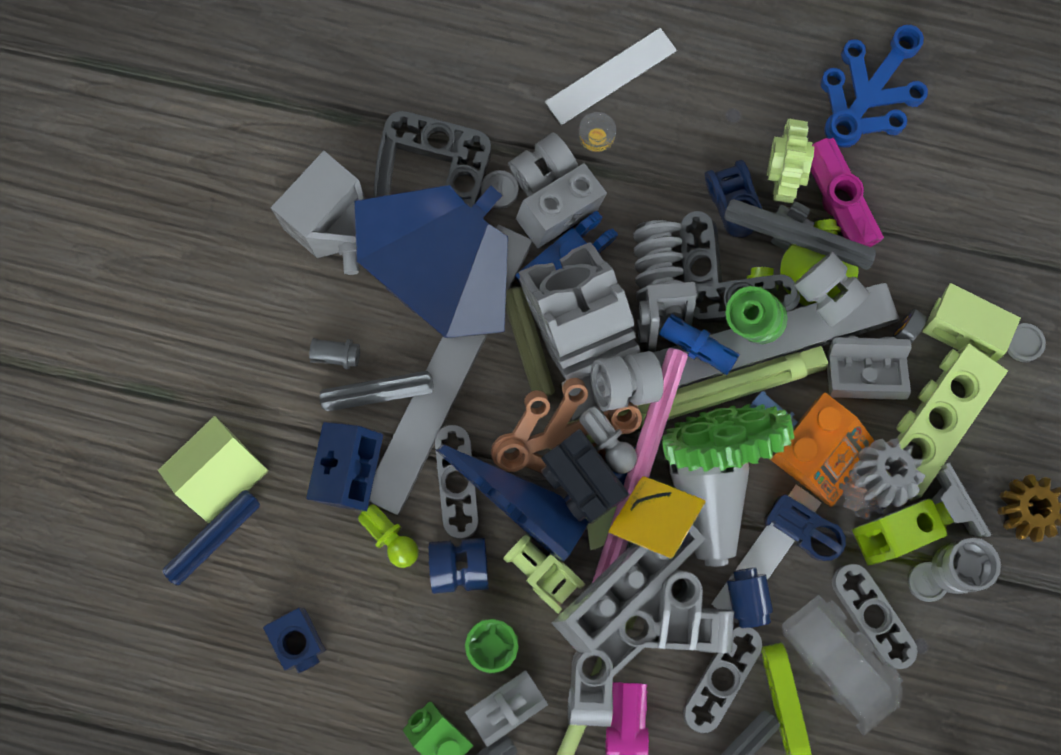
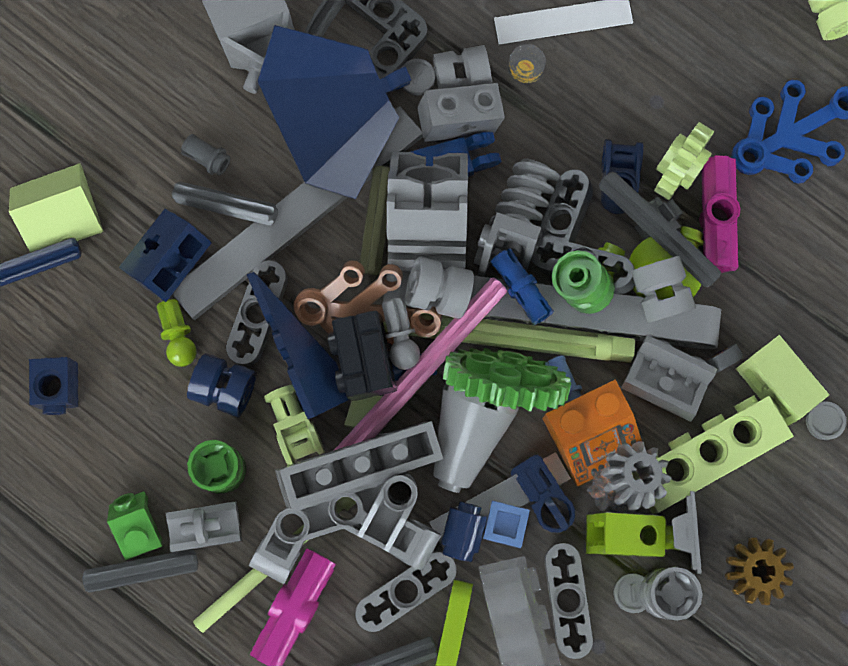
camera: 30 degrees right, 0 degrees up
yellow sticker [608,476,706,558] -> none
none -> medium blue plate [483,501,530,548]

